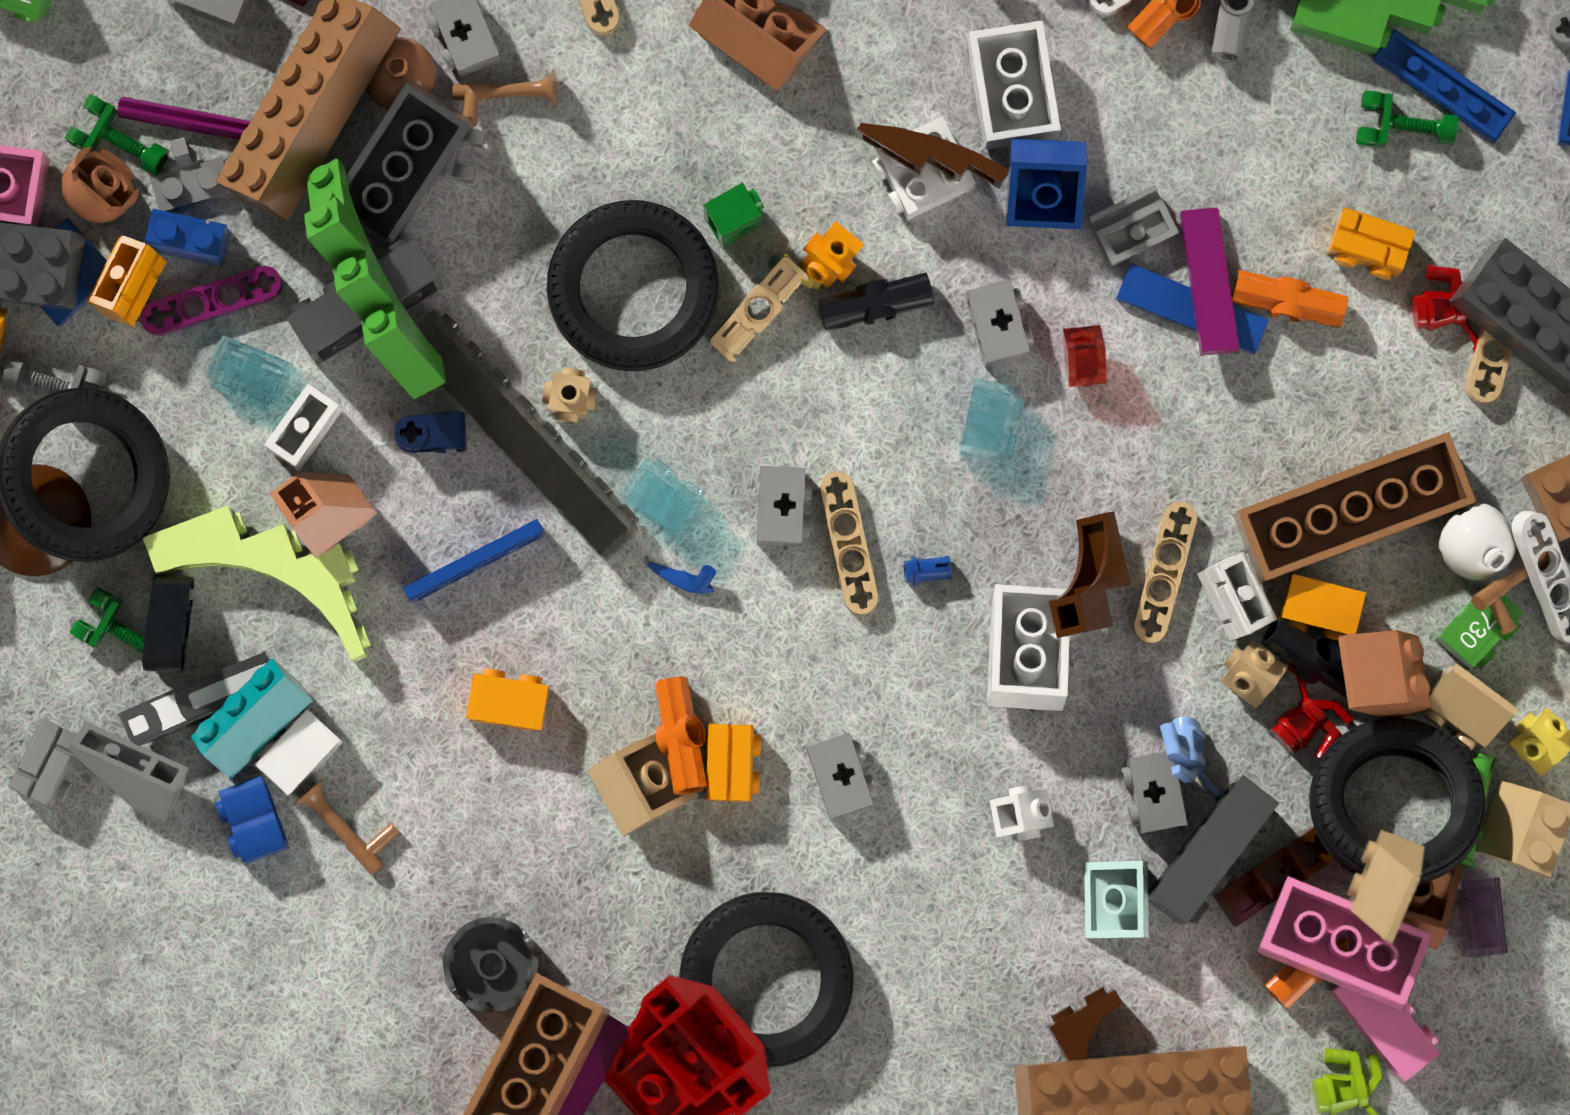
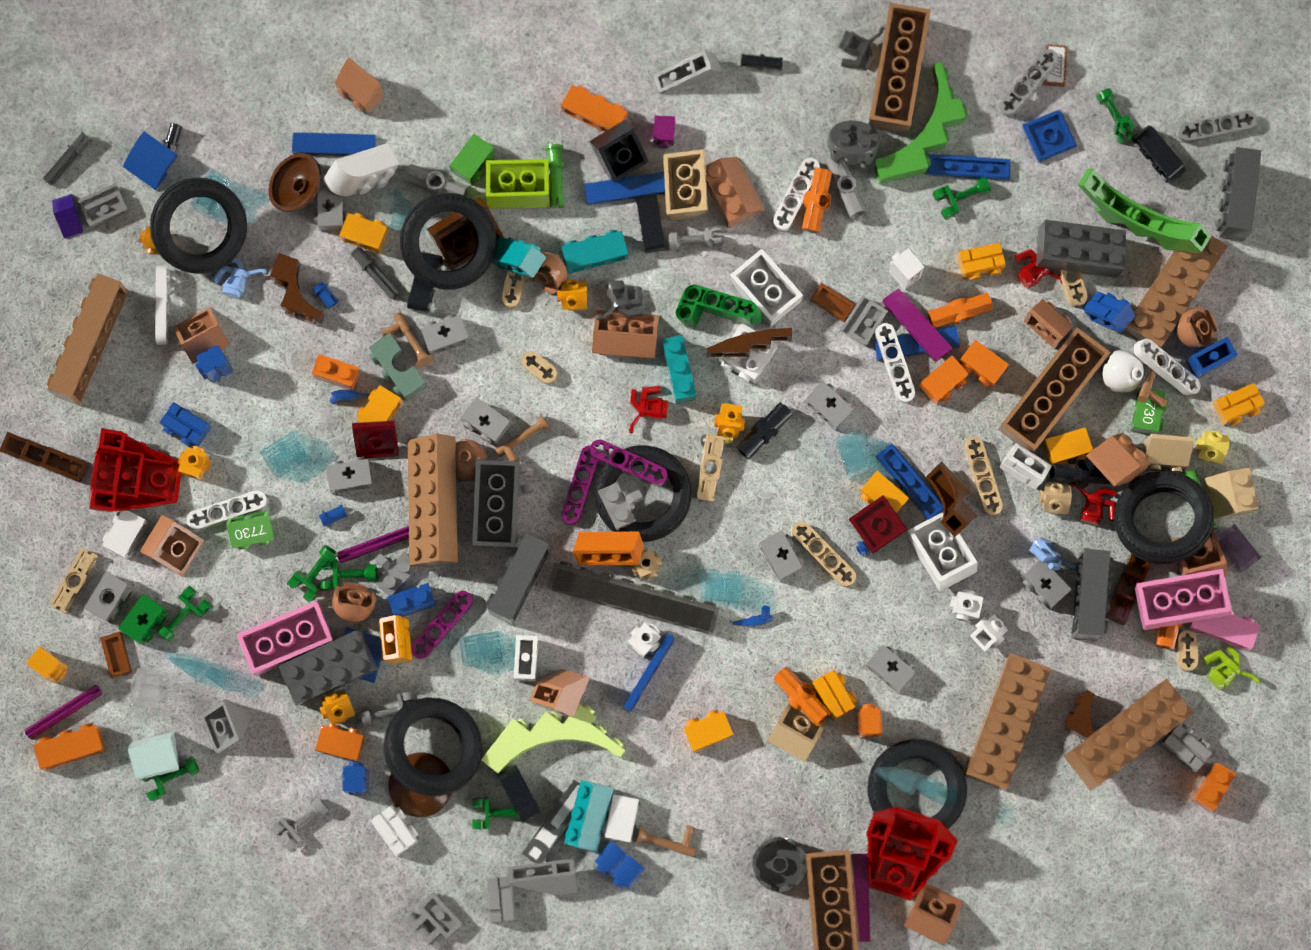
camera: 25 degrees left, 5 degrees down
bright green arch [304,158,446,399] -> none
dark blue piece [394,411,467,453] -> none
green brick [703,182,764,249] -> none
blue brick [1006,138,1087,230] -> none
clear red brick [1063,325,1106,387] -> none
light aqua slope [1084,861,1149,938] -> none
tan slope [1348,830,1425,943] -> none
none -> green bar [287,545,338,602]
none -> blue pin [319,505,347,527]
none -> magenta beam [561,445,599,525]
none -> orange brick [573,531,644,565]
none -> magenta beam [590,439,667,486]
none -> light grey hinge [598,482,643,530]
none -> red piece [628,385,669,434]
none -> white brick [628,623,661,658]
none -> teal brick [662,335,697,404]
none -> green beam [675,284,763,328]
none -> dark orange tile [810,283,856,323]
none -> dark red tile [849,495,908,554]
none -> orange brick [856,704,883,738]
none -> light orange brick [859,471,909,513]
none -> clear light blue slope [873,767,944,801]
none -> white beam [875,323,915,402]
none -> blue tile [876,444,943,520]
none -> white brick [889,248,925,290]
none -> orange brick [919,355,969,405]
none -> white brick [949,589,984,622]
none -> orange brick [959,339,1009,388]
none -> medium nougat brick [964,653,1051,791]
none -> nougat slope [1024,299,1074,349]
none -> blue brick [1084,292,1135,333]
none -> tan beam [1176,630,1198,672]

